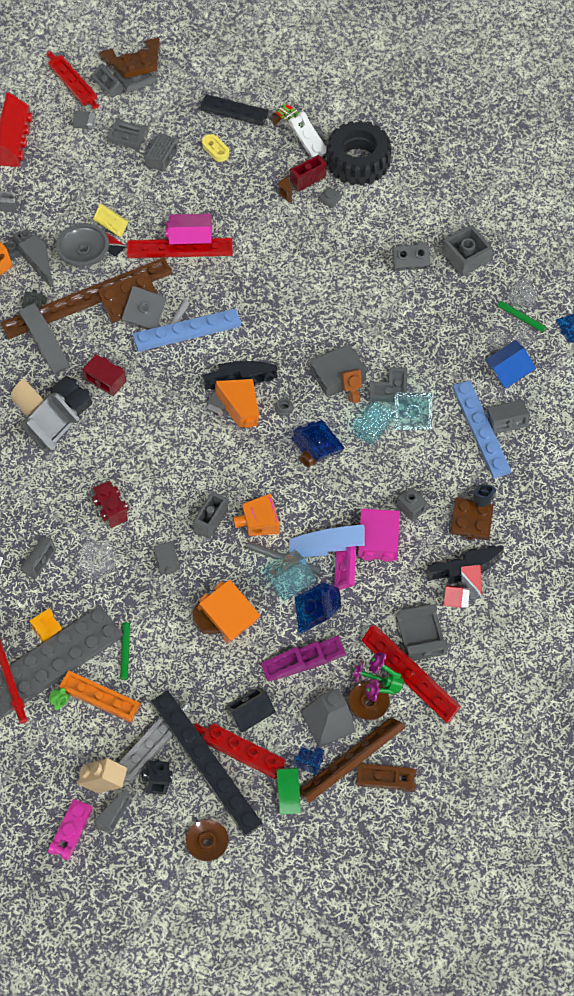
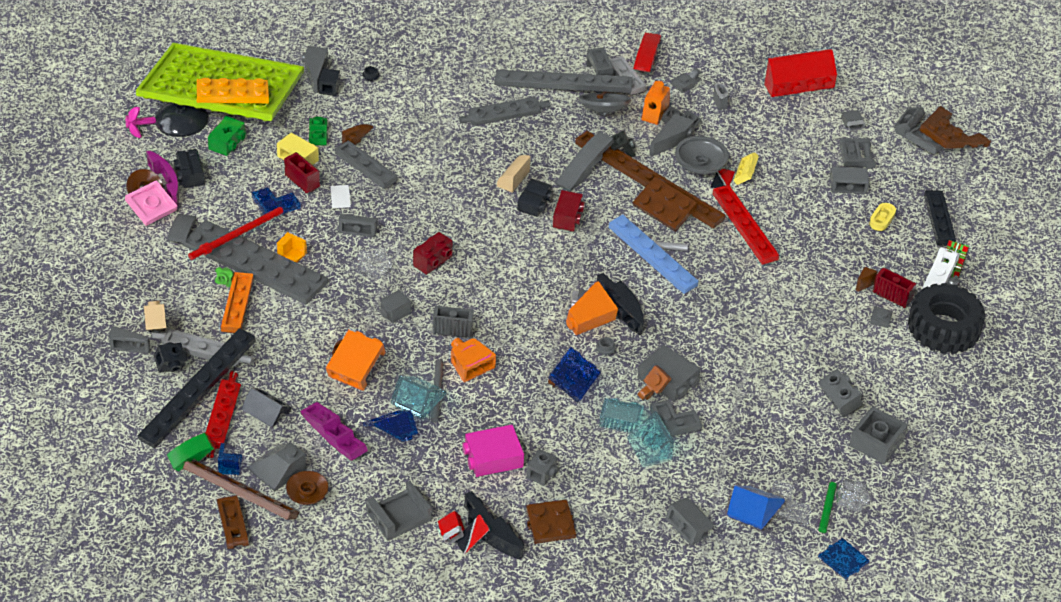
camera: 65 degrees right, 15 degrees down
panel [19,393,80,452] -> none
red plate [46,51,99,110] -> none
dark pink plate [48,799,93,861] -> none
green bar [120,622,130,680] -> none
dark grey plate [121,286,167,329] -> none
dark pink brick [165,214,212,244] -> none
reddish brown dish [186,819,229,862] -> none
light blue slope [289,525,365,558] -> none
dark pink plate [334,546,356,590] -> none
plant [352,652,403,702] -> none
red plate [361,625,461,723] -> none
medium blue plate [452,380,511,478] -> none
black plate [472,484,496,507] -> none

